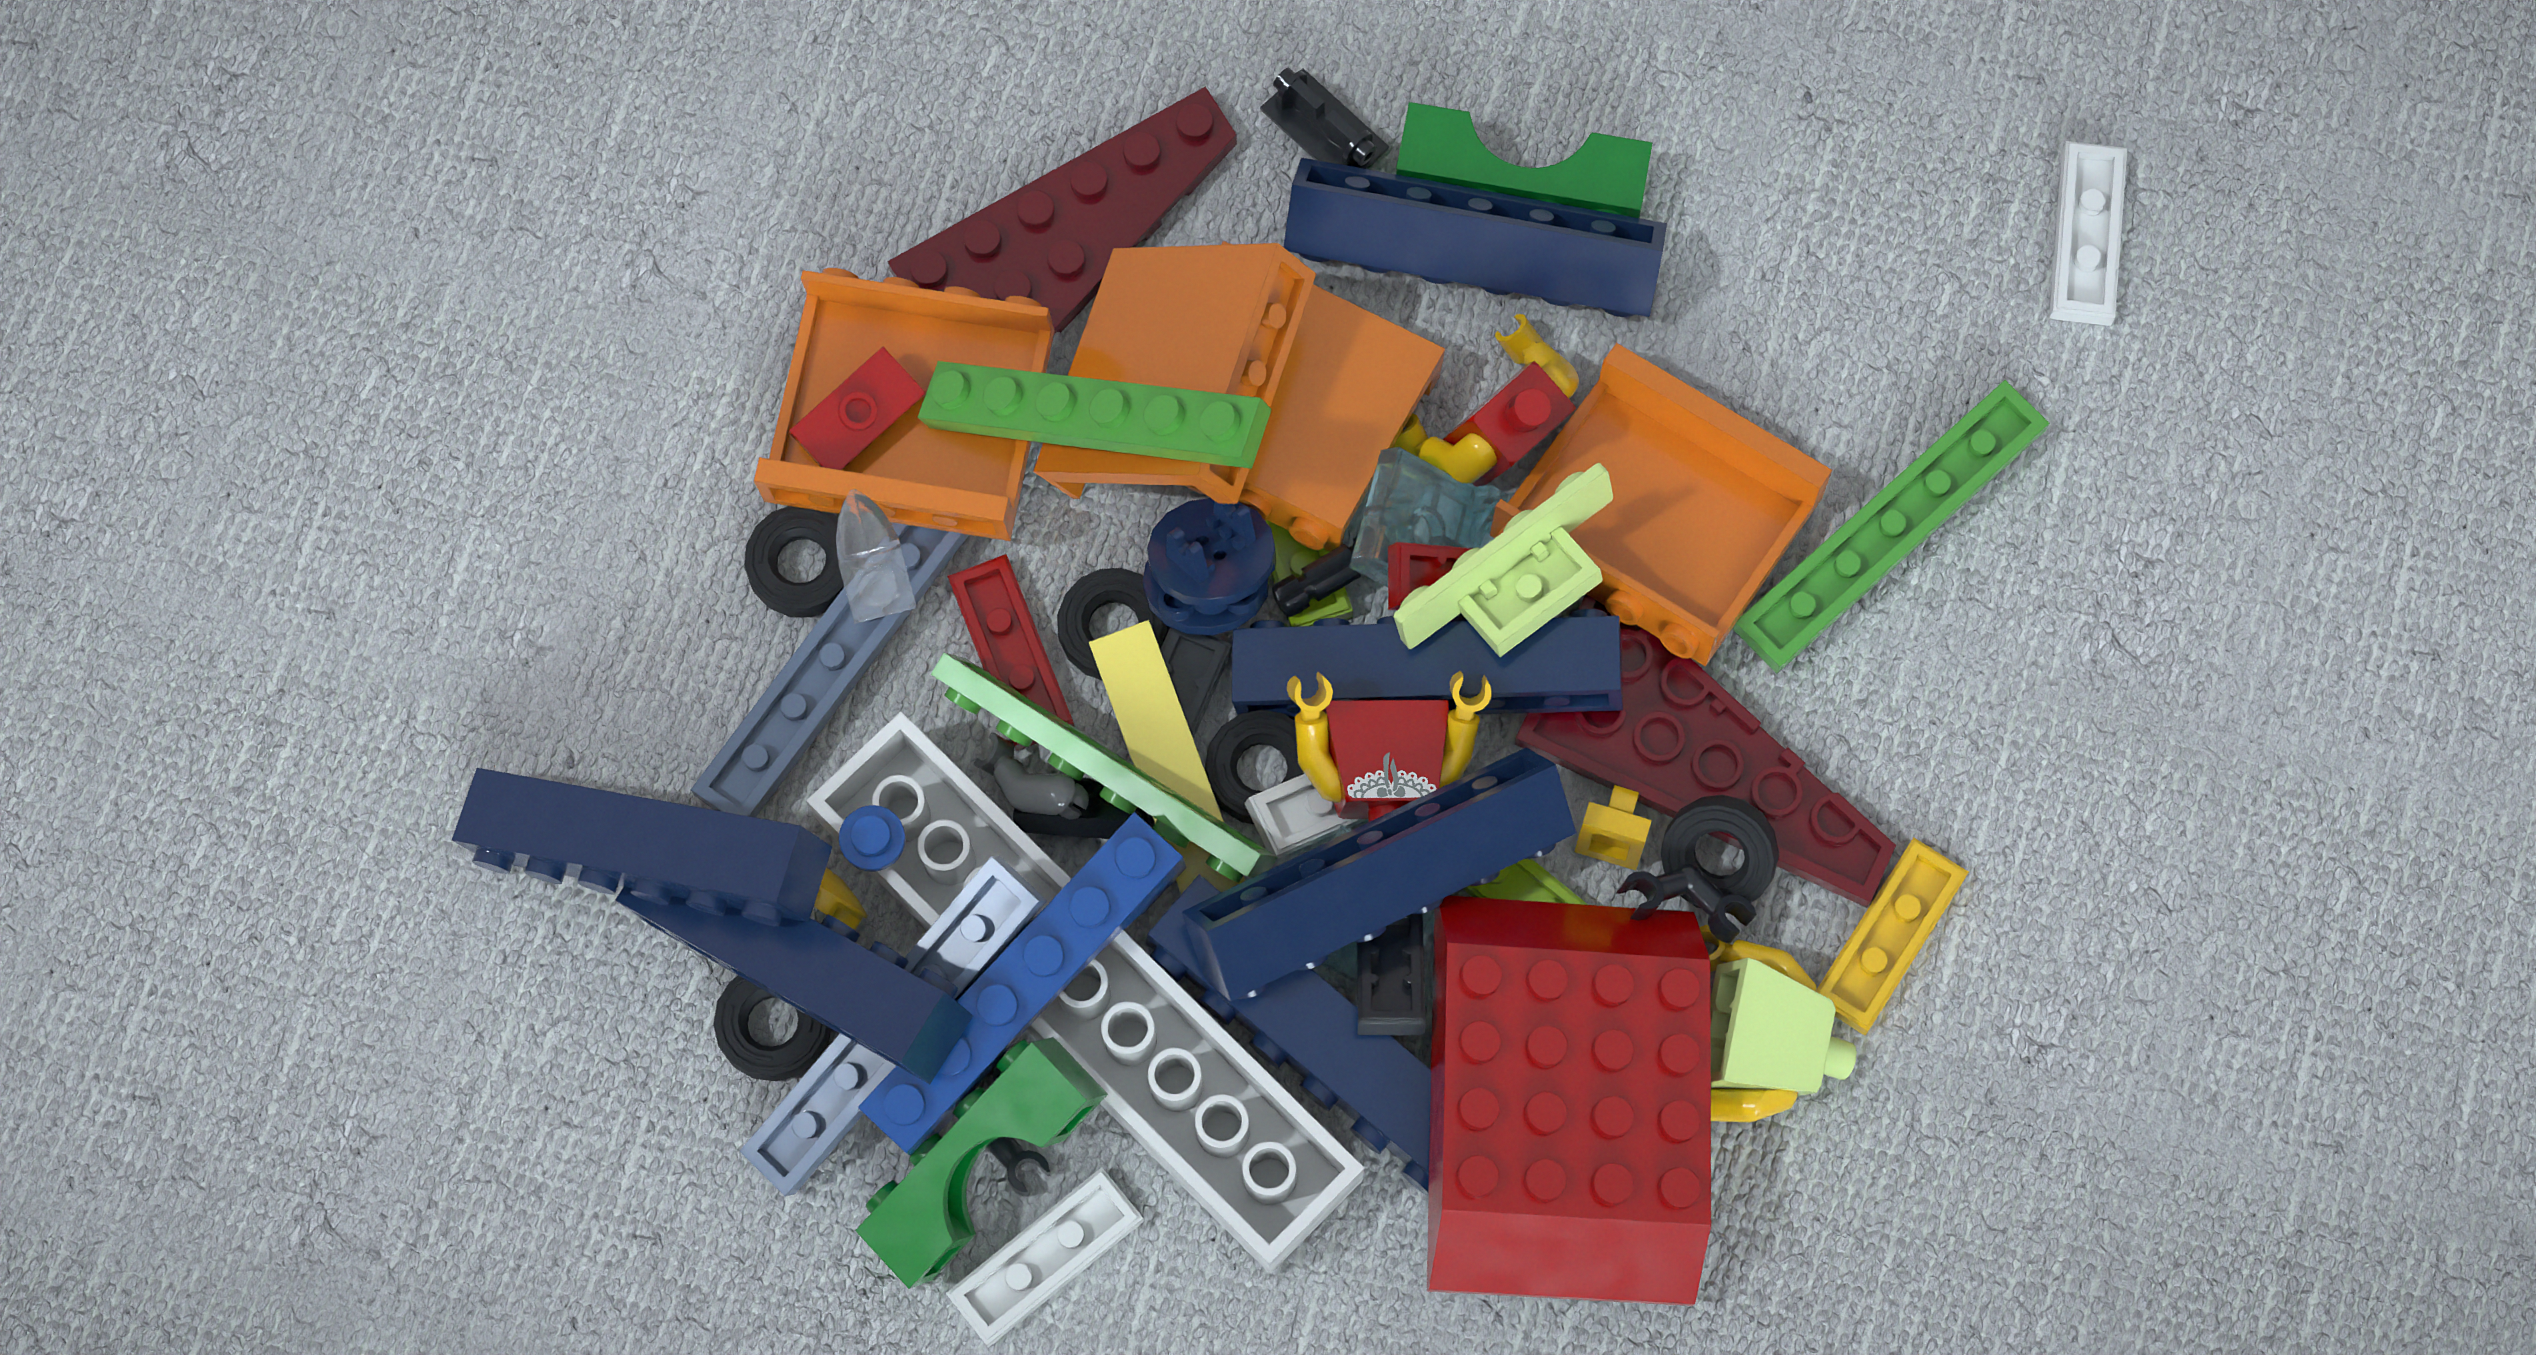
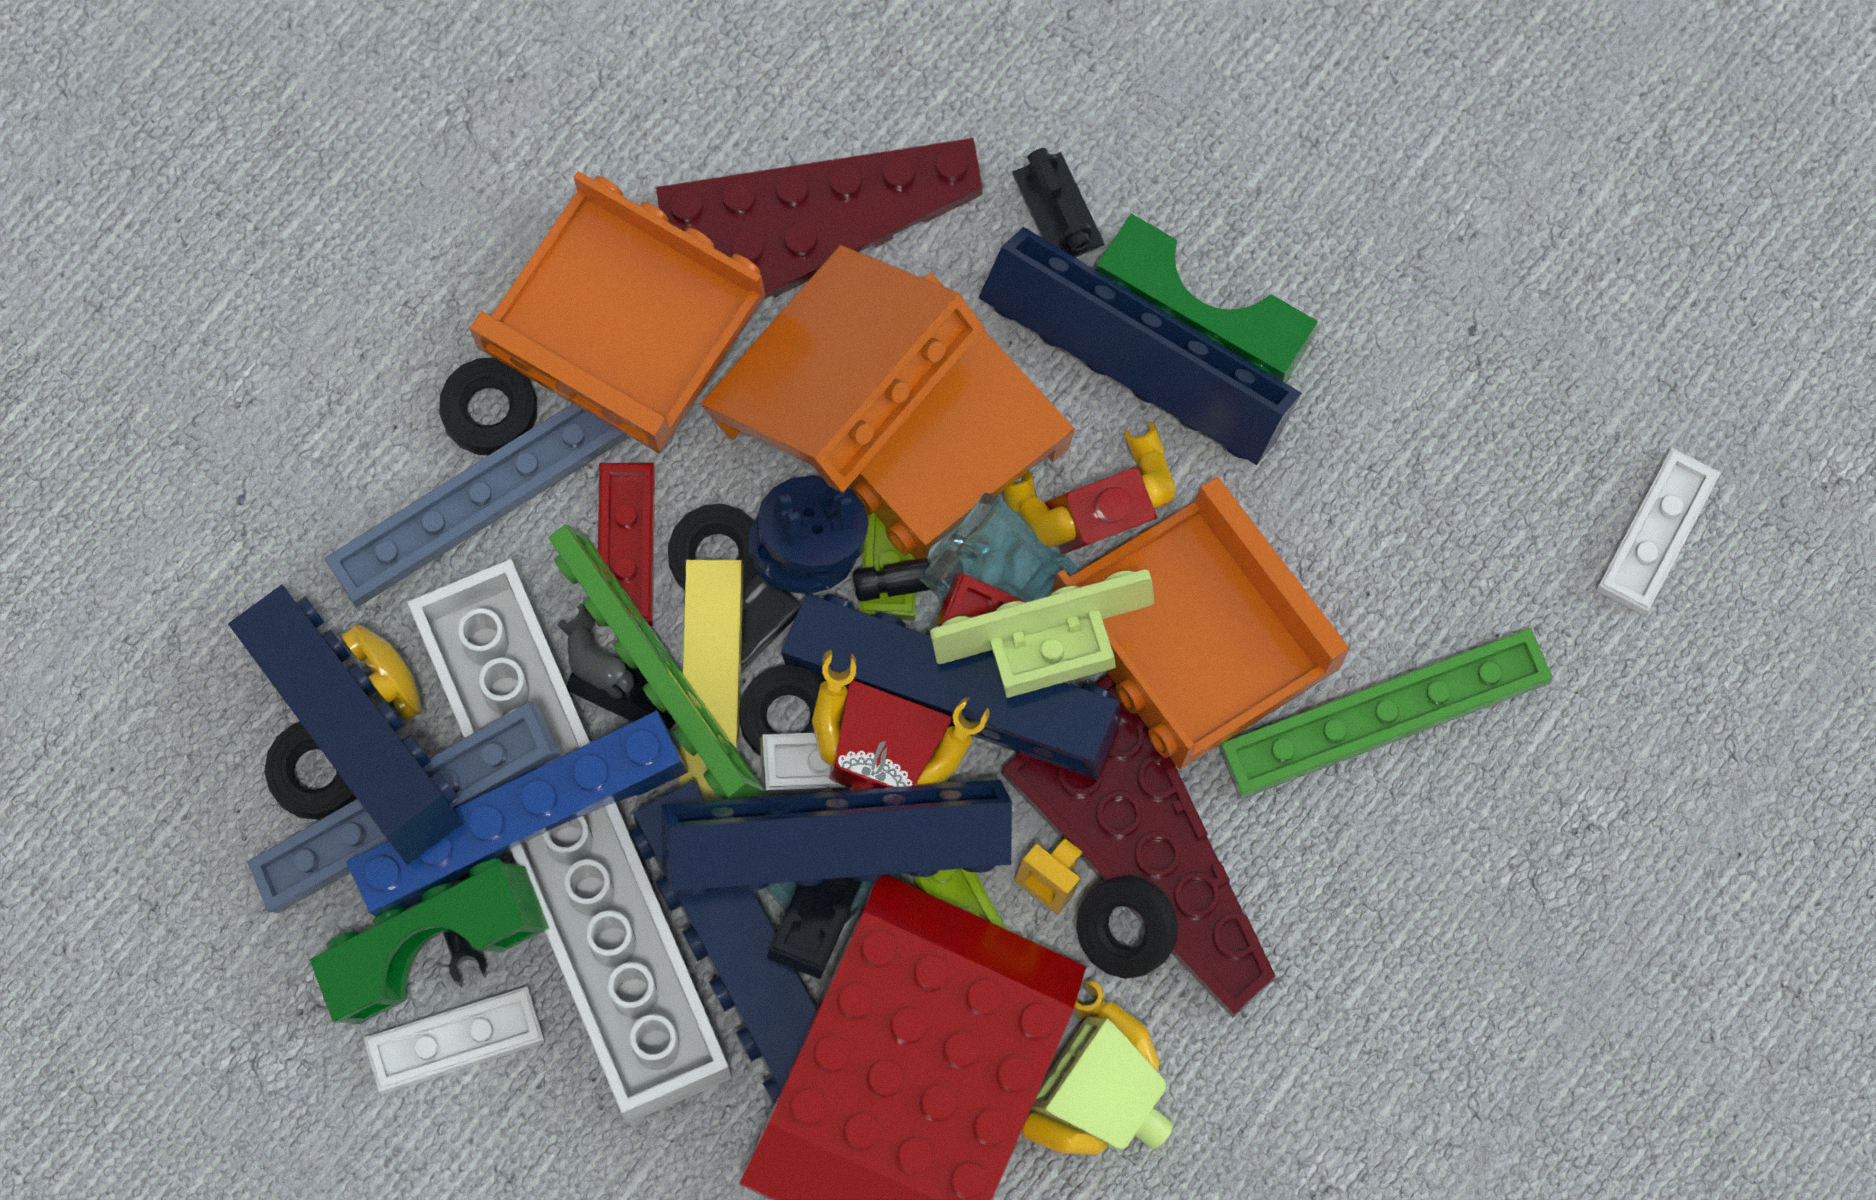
camera: 20 degrees right, 0 degrees up
dark blue brick [452,768,832,926] -> none
red plate [789,346,926,470] -> none
clear plate [836,489,917,624] -> none
blue plate [839,805,906,872] -> none
bright green plate [917,361,1272,469] -> none
black arm [1616,864,1757,944] -> none
yellow tile [1816,837,1969,1035] -> none

